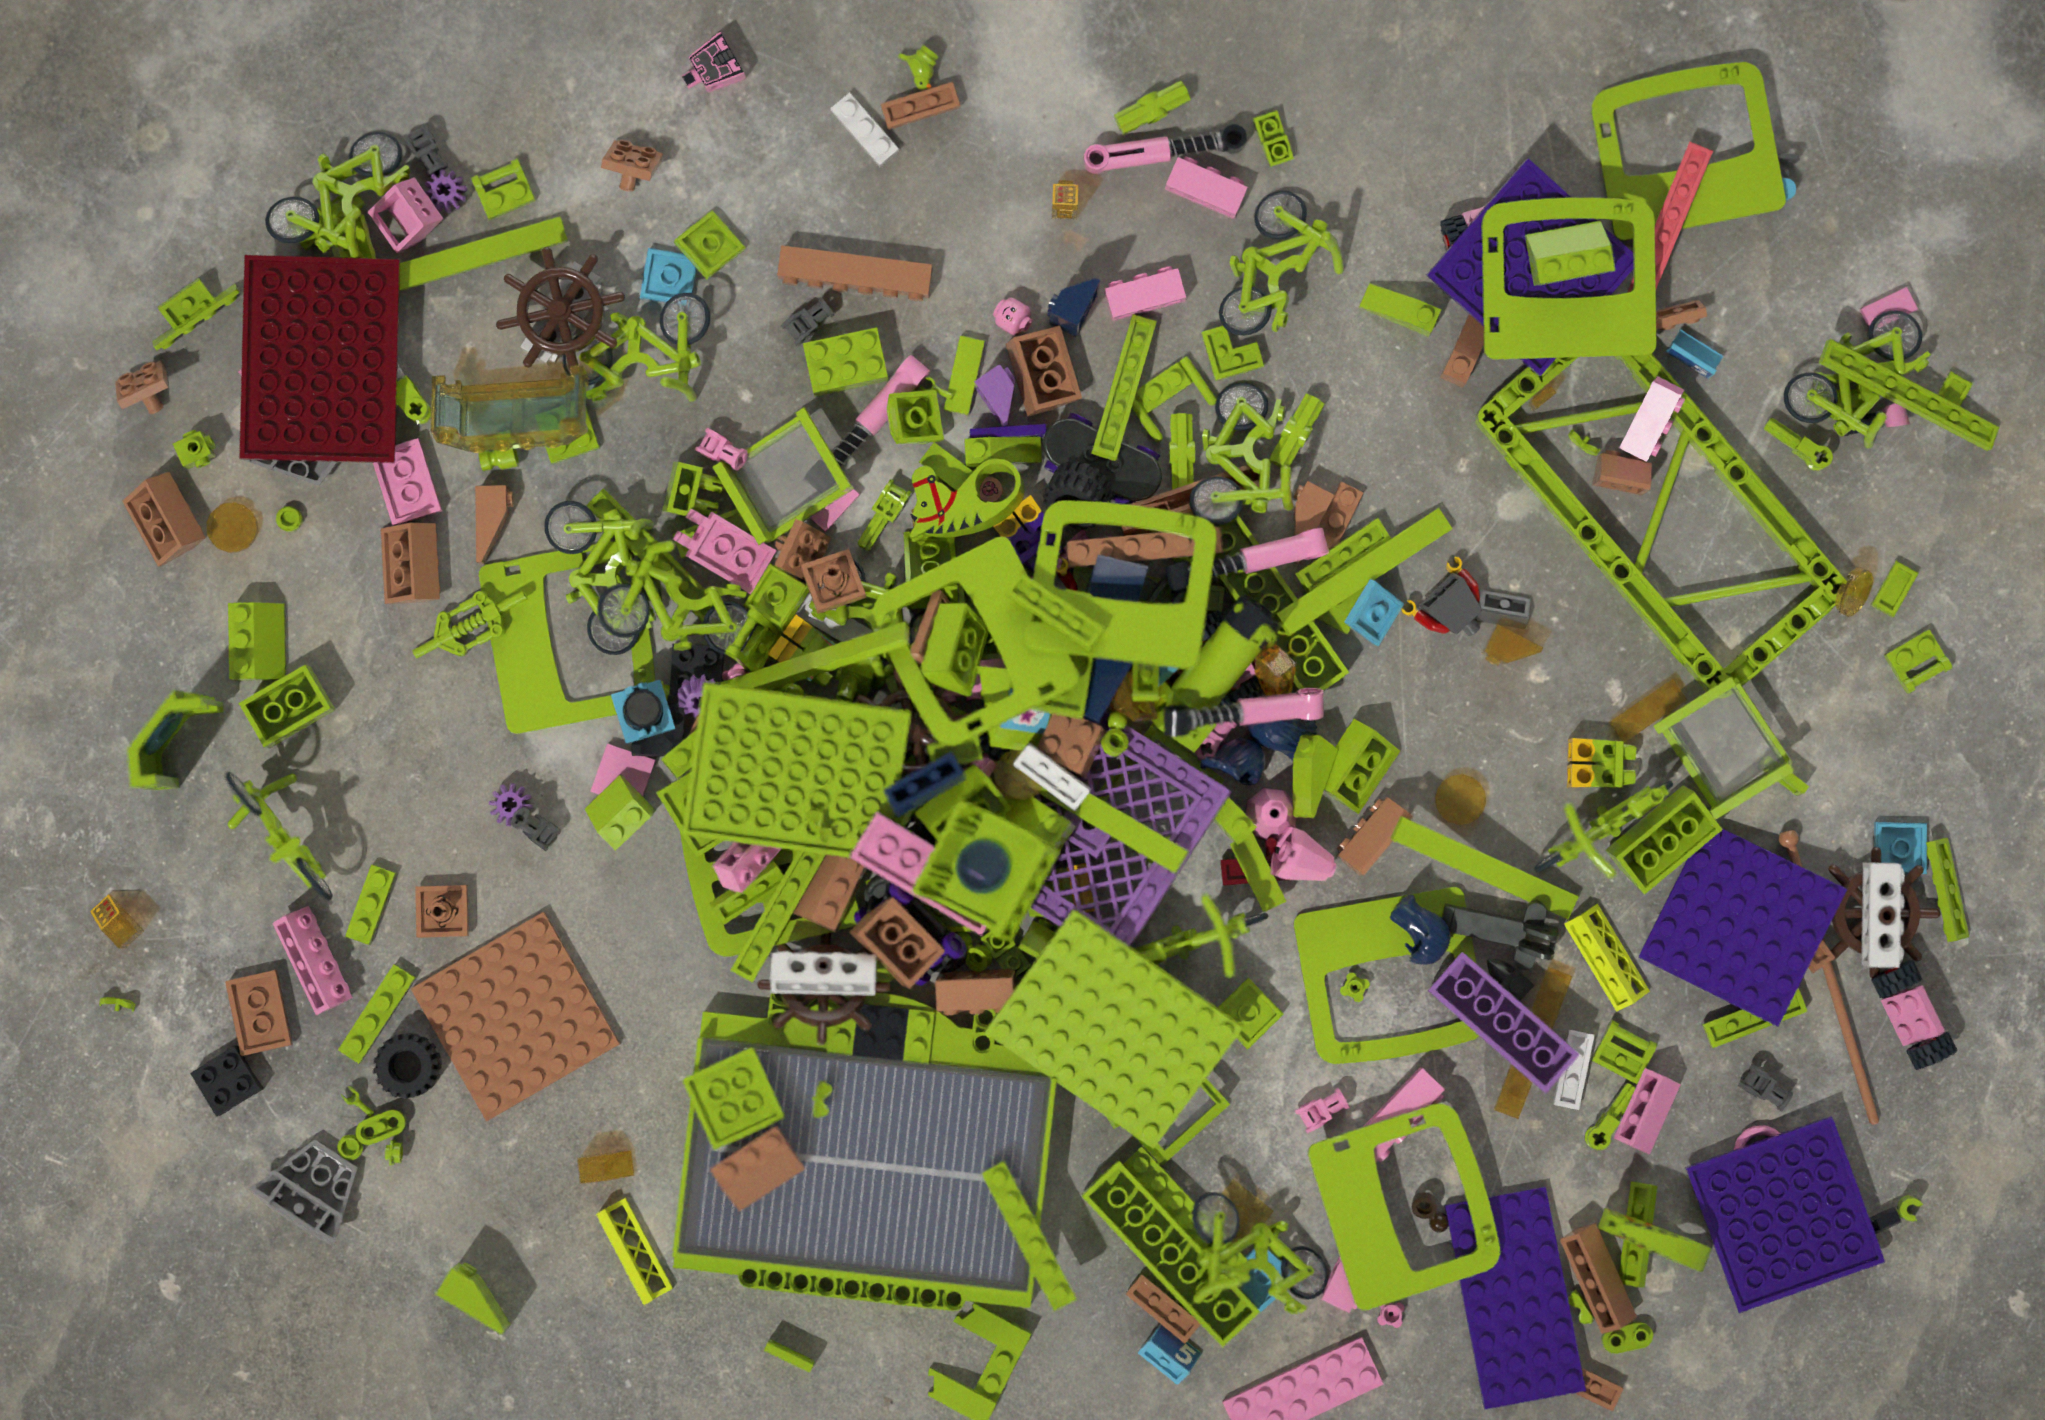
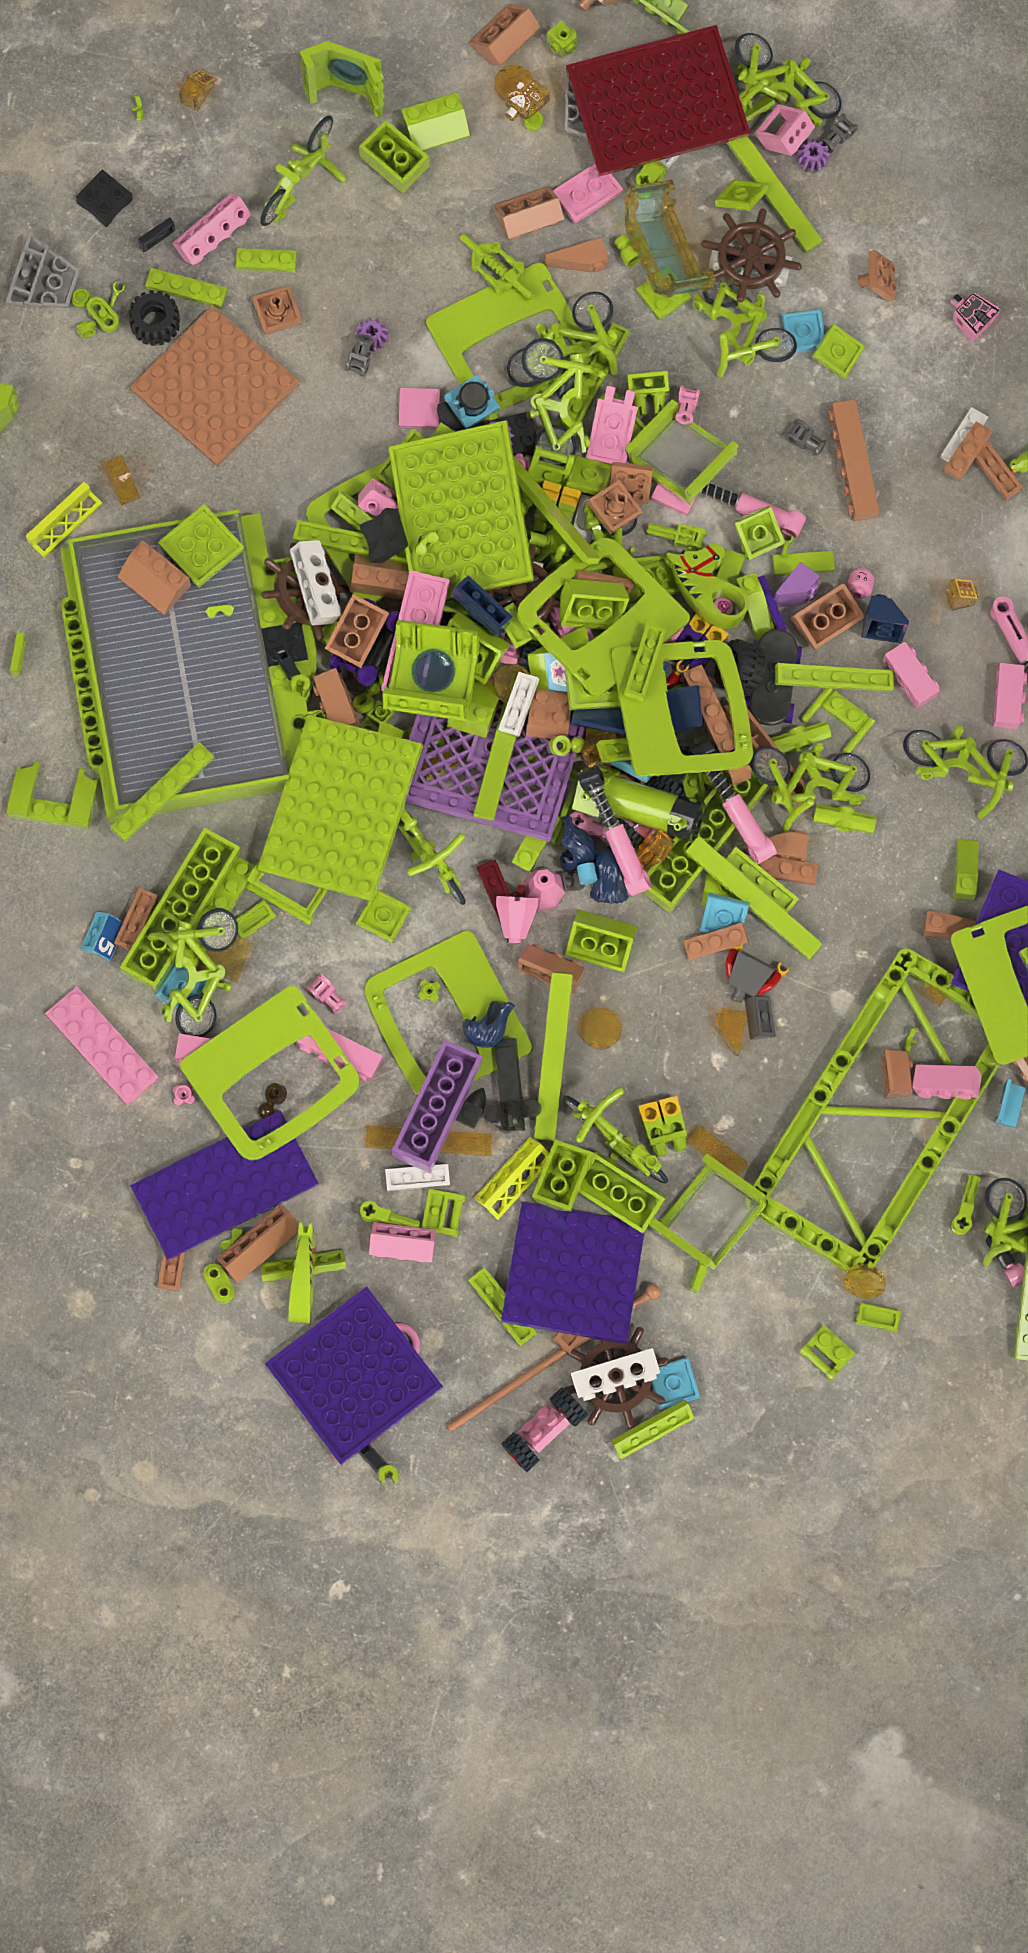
camera: 70 degrees right, 10 degrees down
nougat plate [225,970,293,1056] -> none
lime plate [471,158,536,221] -> none
lime slope [585,774,656,851] -> none
lime brick [803,327,889,397] -> none
lime plate [1201,326,1264,382] -> none
lime tile [1229,833,1287,913] -> none
lime slope [1293,735,1338,818] -> none
dark grey connector [1738,1064,1793,1112] -> none
none -> black tile [138,217,175,252]
none -> lime tile [231,900,276,941]
none -> black piece [271,644,310,697]
none -> black brick [359,508,409,564]
none -> clear yellow torso [505,71,550,121]
none -> lime slope [532,1139,594,1212]
none -> leg [561,863,598,891]
none -> nougat plate [683,922,749,960]
none -> lime plate [715,179,768,211]
none -> nougat plate [943,421,993,481]

